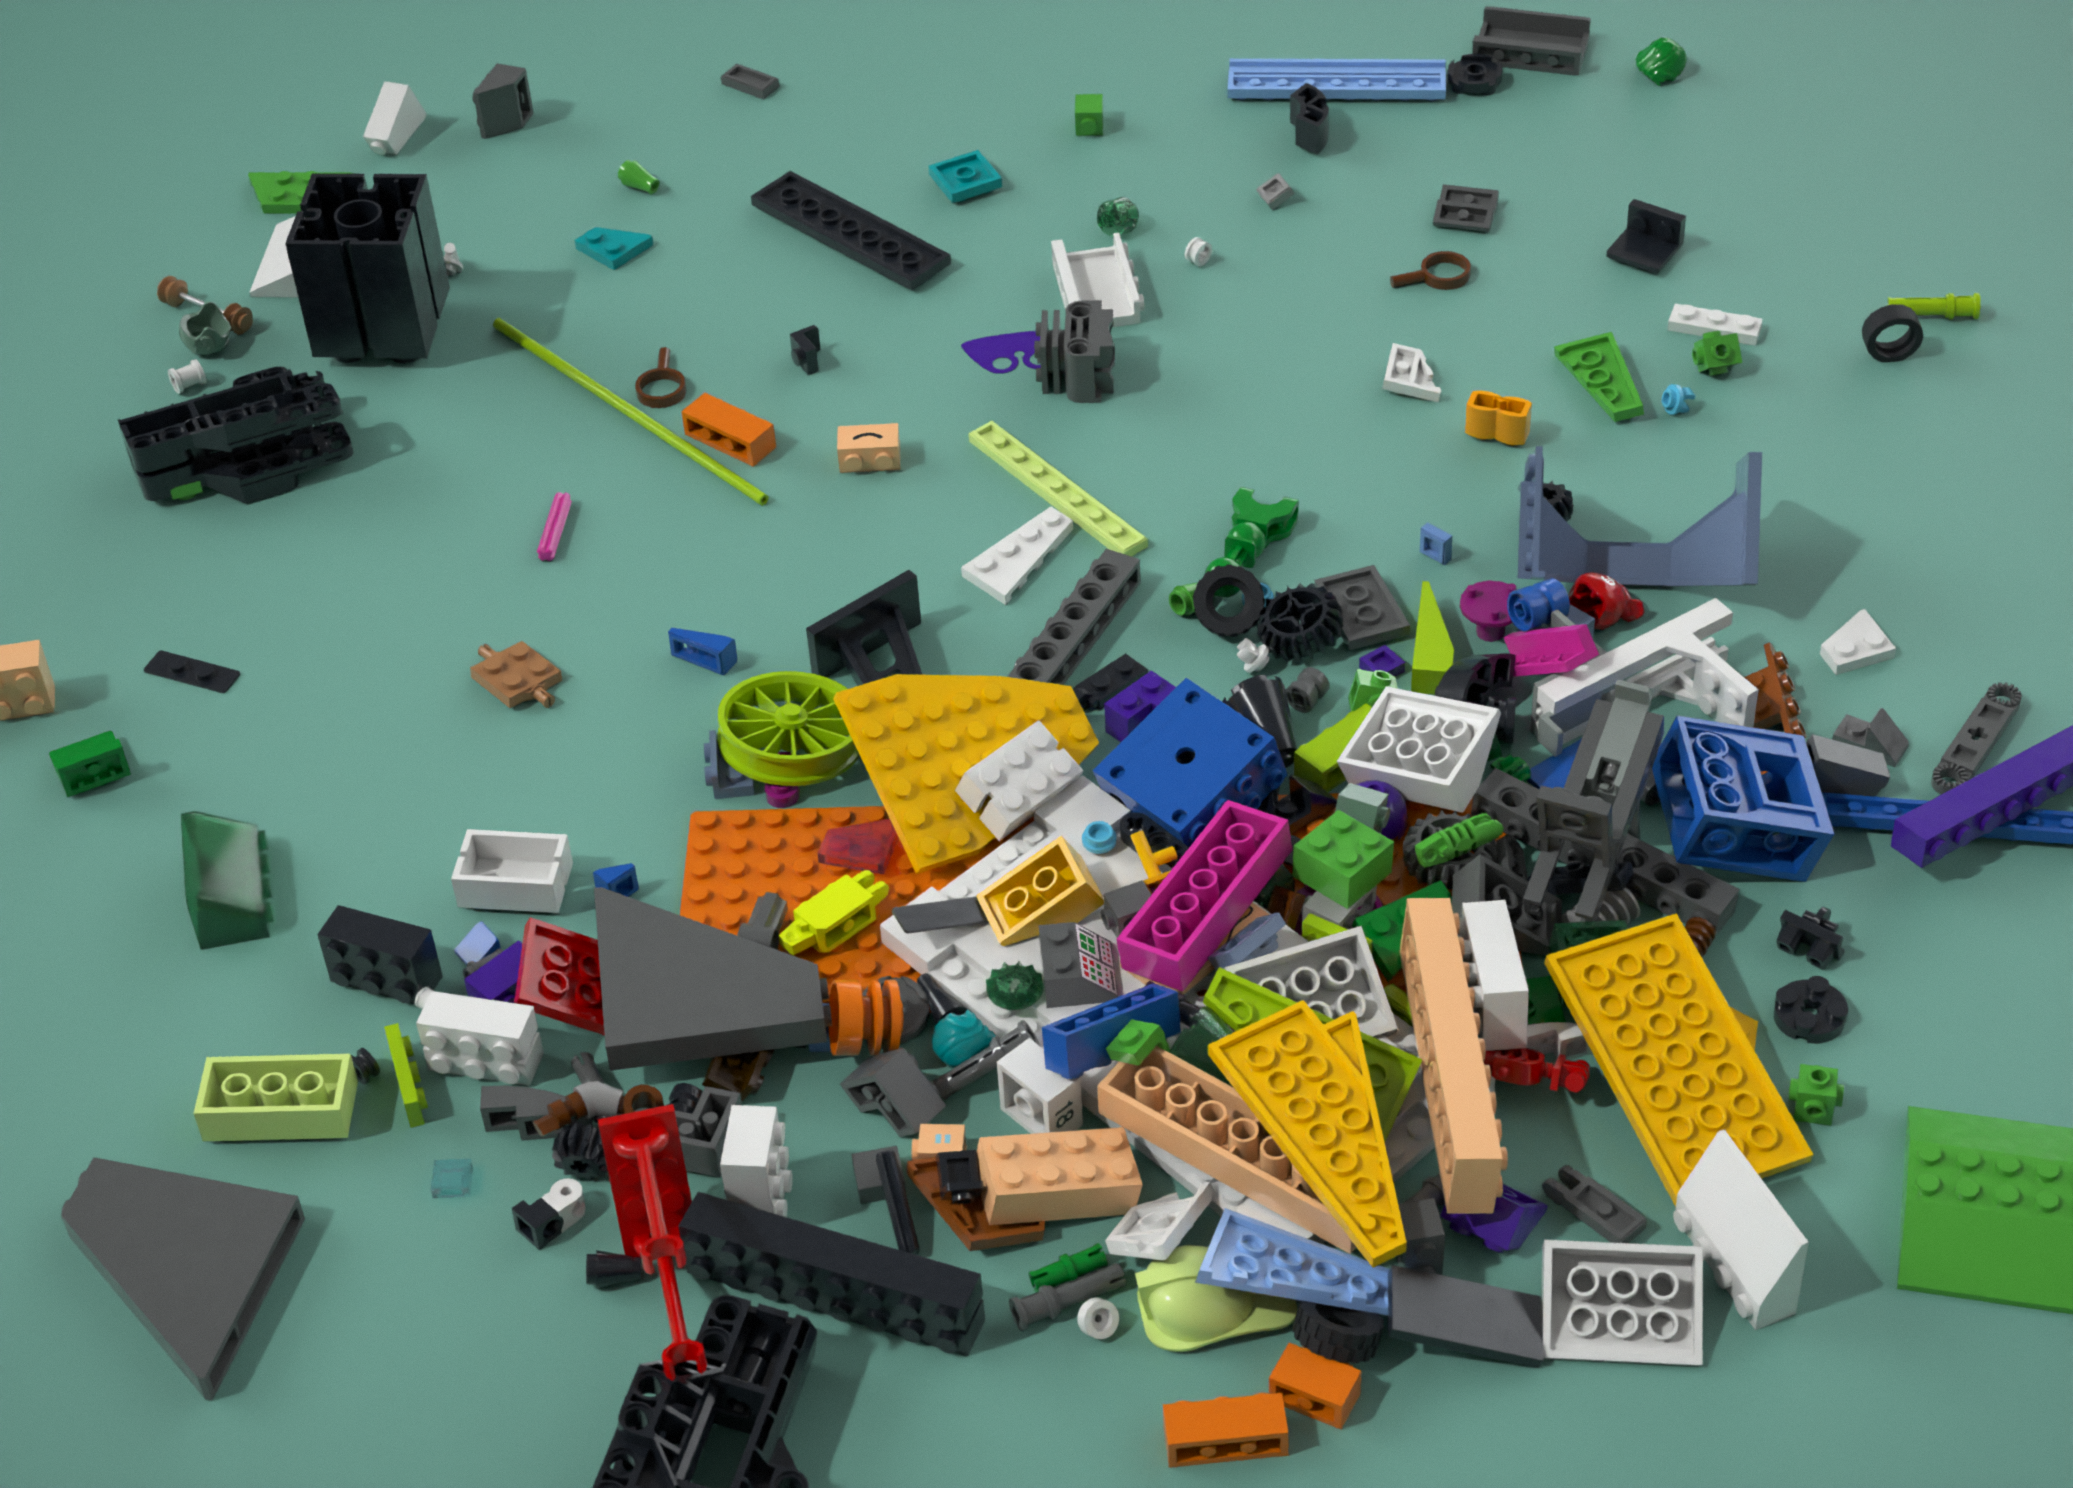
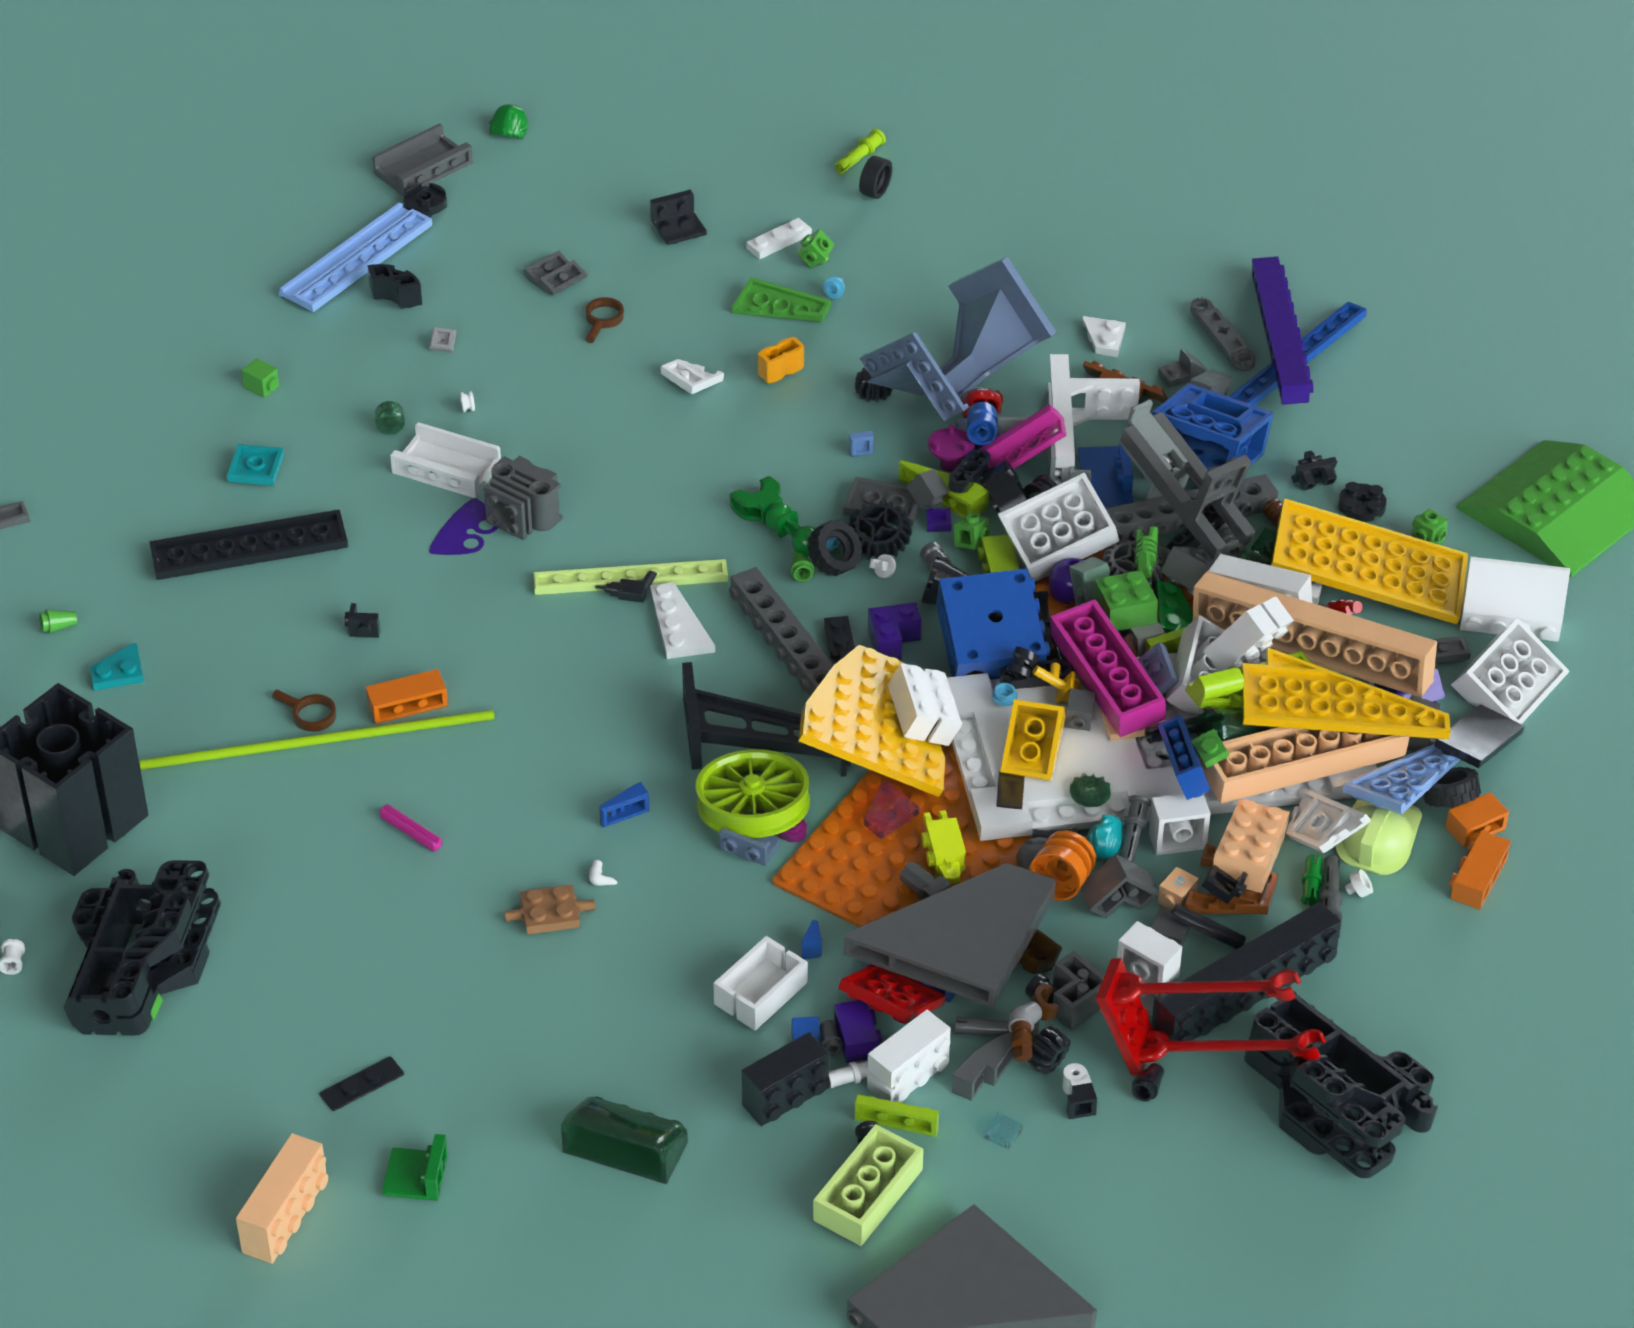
camera: 60 degrees left, 0 degrees up
light nougat brick [837,423,900,473] -> none
dark grey slope [1038,922,1118,1008] -> none
none -> white animal [589,860,617,886]
none -> black piece [595,571,657,603]
none -> dark grey brick [906,469,949,509]
none -> black beam [948,449,990,493]
none -> black wheel [1006,646,1039,680]
none -> lime brick [1188,667,1244,702]
none -> white piece [1203,597,1294,671]

